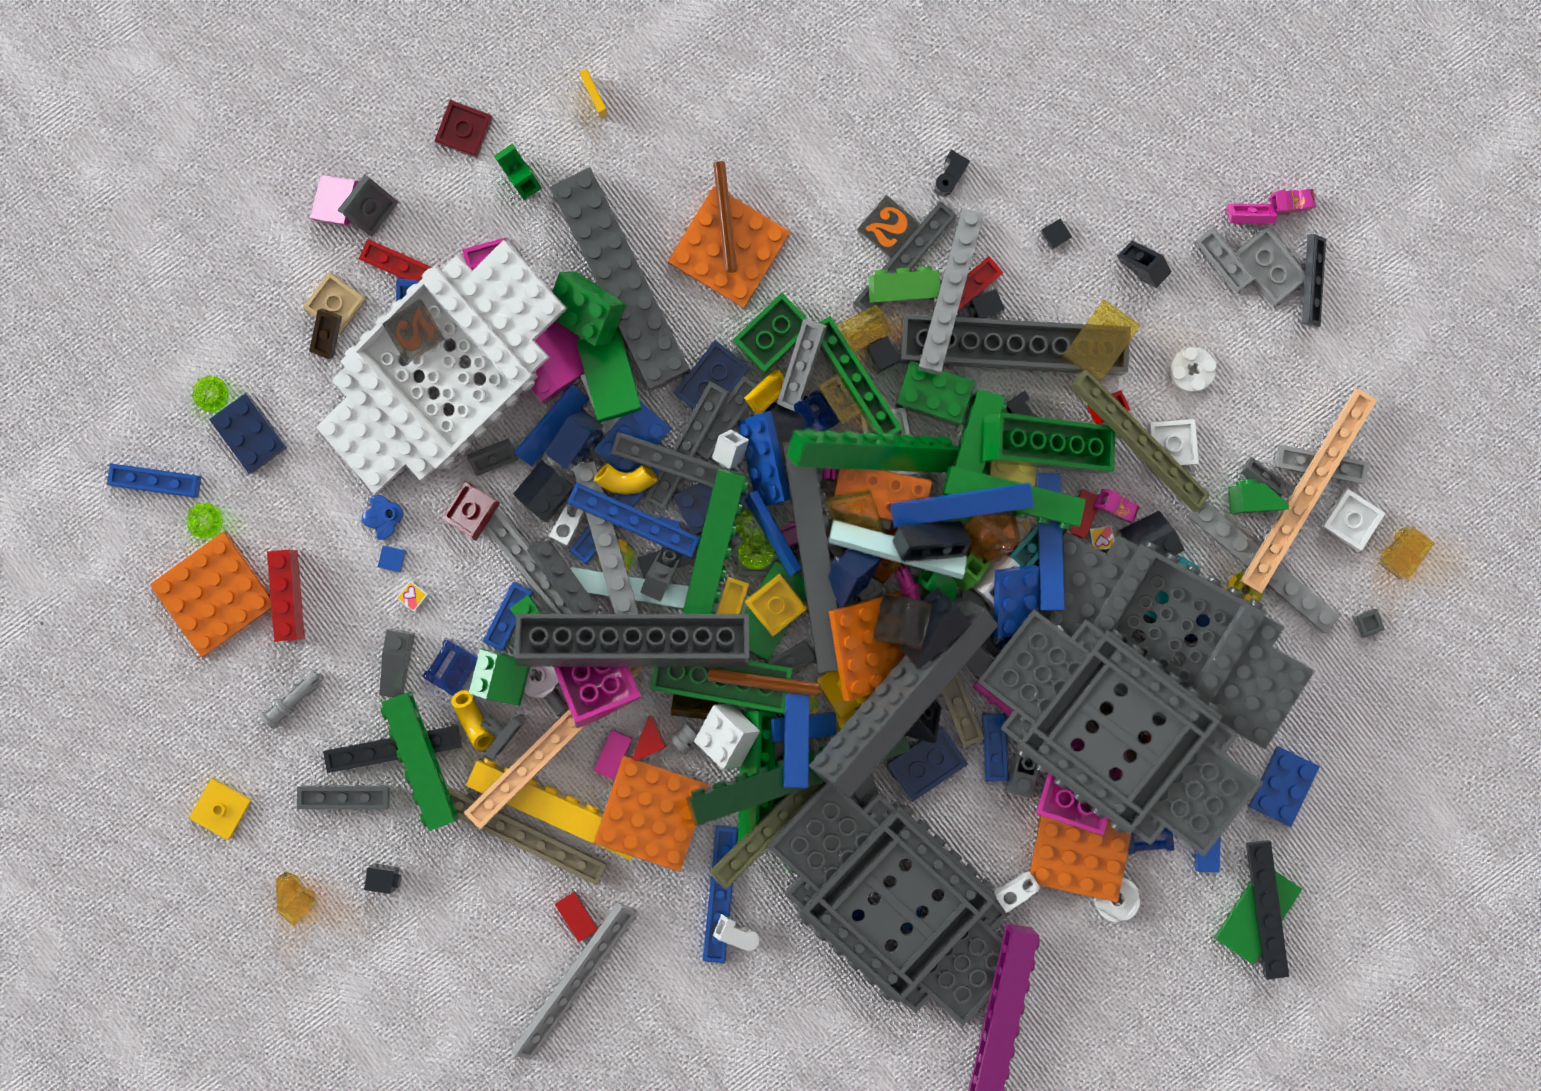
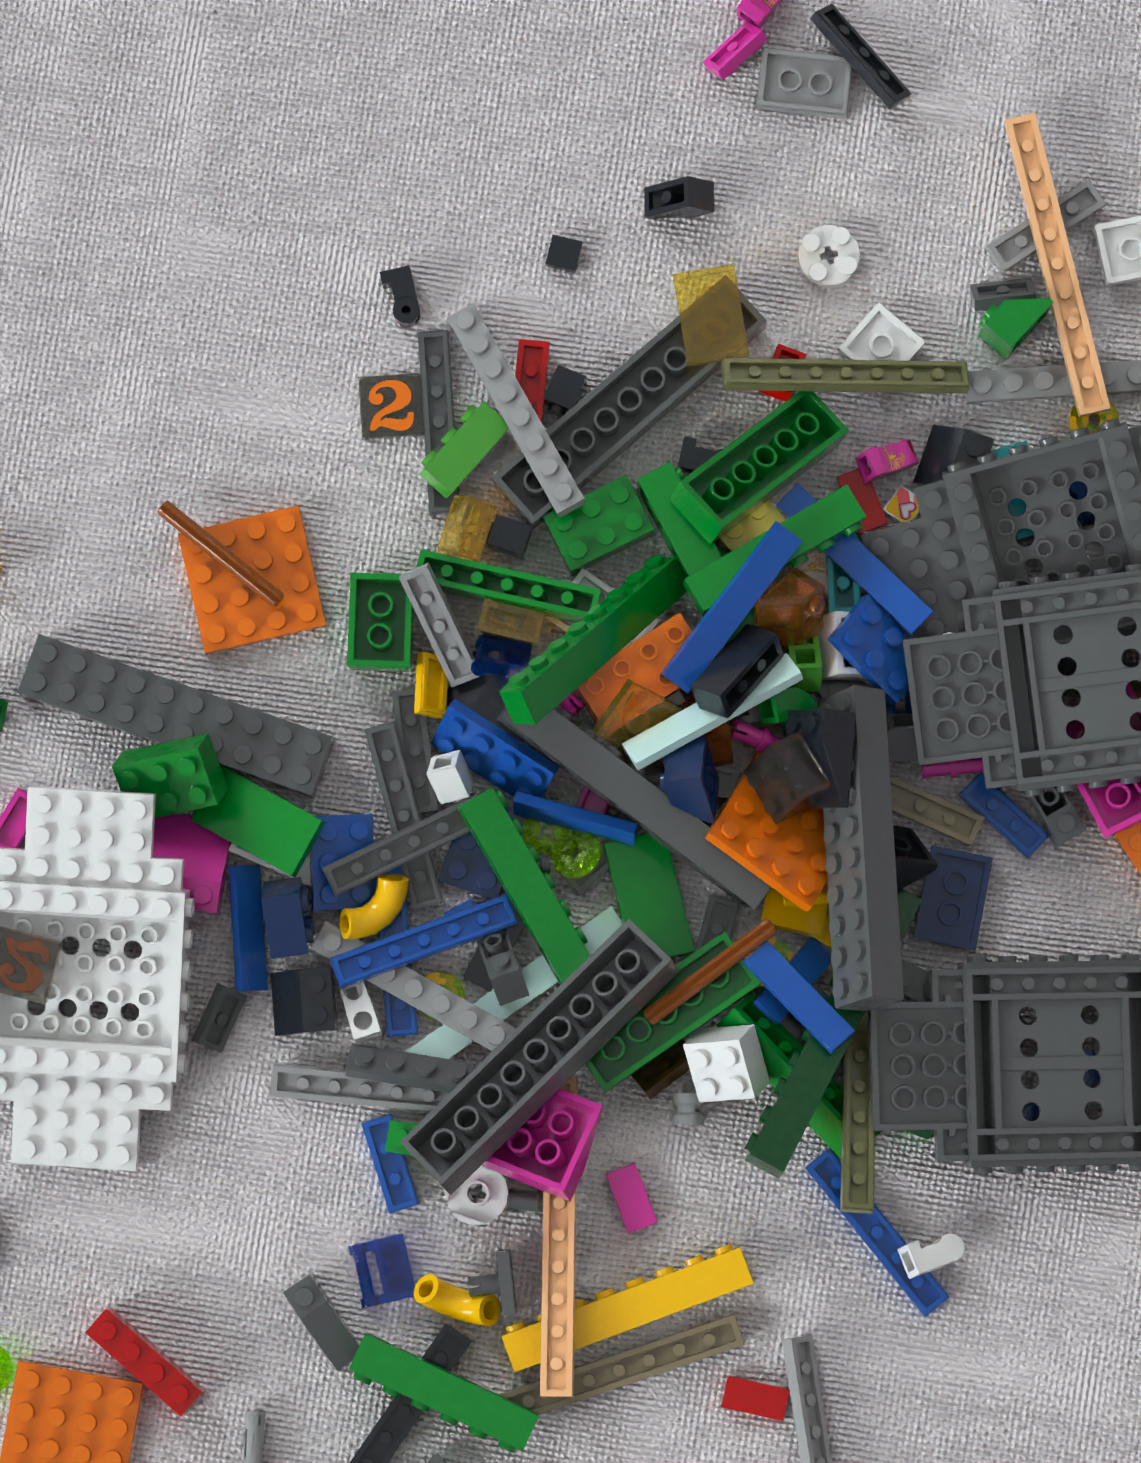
camera: 35 degrees left, 5 degrees down
blue plate [361,495,404,540] -> none
blue tile [378,545,406,572] -> none
tile [397,580,429,612] -> none
tile [441,480,500,541] -> none
green slope [469,649,530,706] -> none
orange plate [593,755,709,872] -> none
red slope [632,715,667,761] -> none
dark blue plate [674,340,750,409] -> none
yellow tile [716,577,749,614] -> none
yellow tile [744,573,808,637] -> none
light grey tile [1195,226,1256,293] -> none

